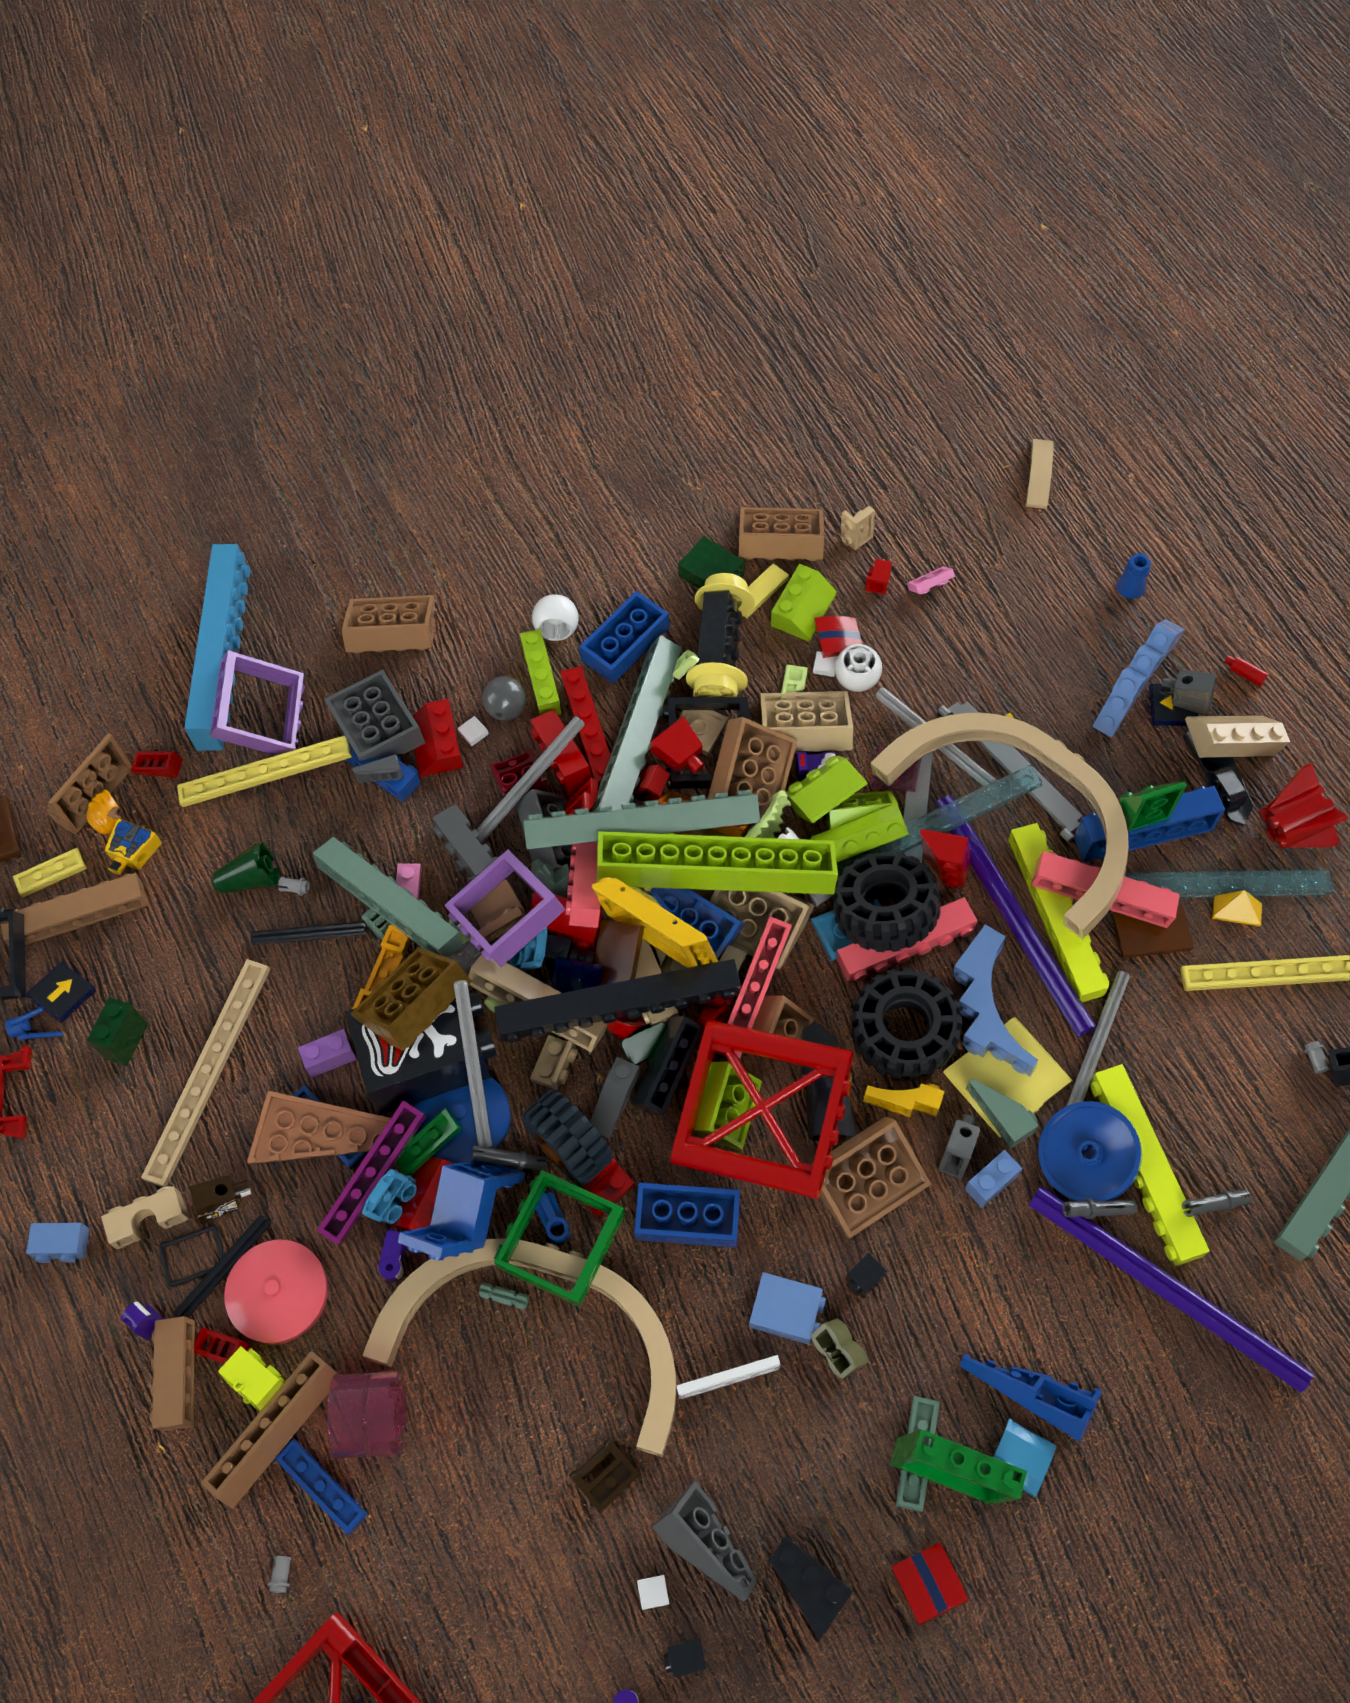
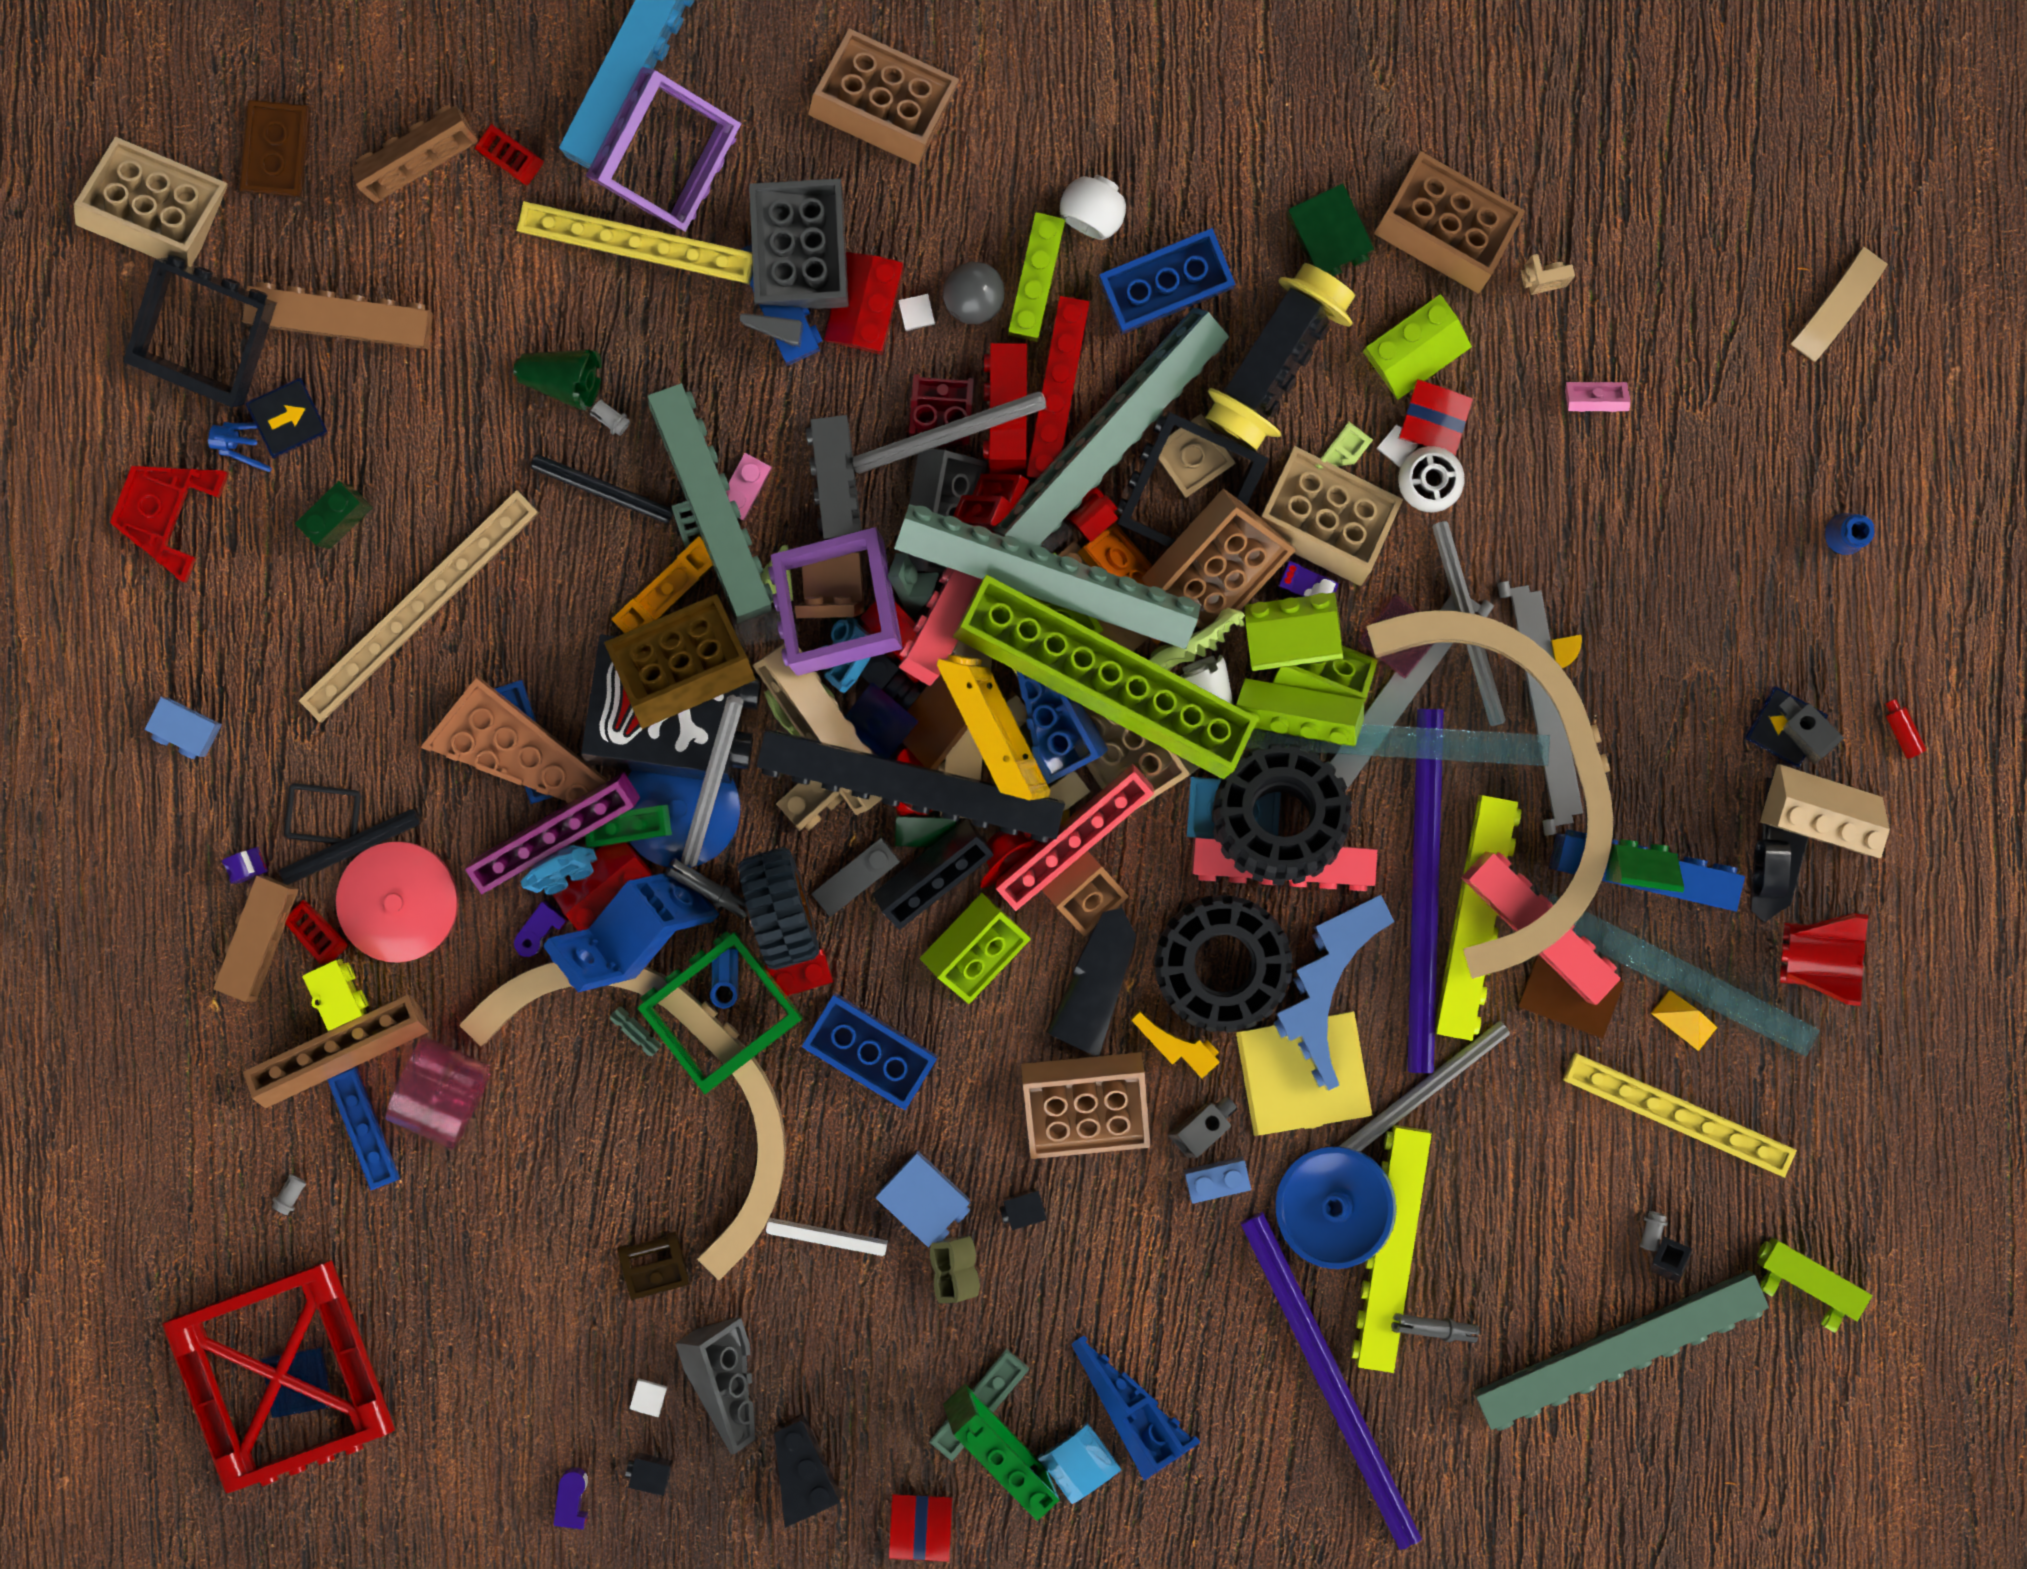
camera: 25 degrees right, 25 degrees up
light yellow tile [13,848,87,898] -> none
light orange hair [86,790,121,835] -> none
tan arch [101,1186,189,1249] -> none
torso [105,818,162,876] -> none
dark brown torso [188,1176,251,1224] -> none
medium lavender brick [298,1029,357,1078] -> none
red torso [650,716,705,774] -> none
red piece [671,1020,853,1199] -> none
yellowish green tile [673,650,699,680] -> none
light yellow tile [744,563,789,618] -> none
red brick [865,559,892,595] -> none
red slope [920,829,970,888] -> none
sand green slope [966,1079,1039,1148] -> none
dark grey pin [1062,1198,1137,1219] -> none
medium blue arch [1092,619,1185,737] -> none

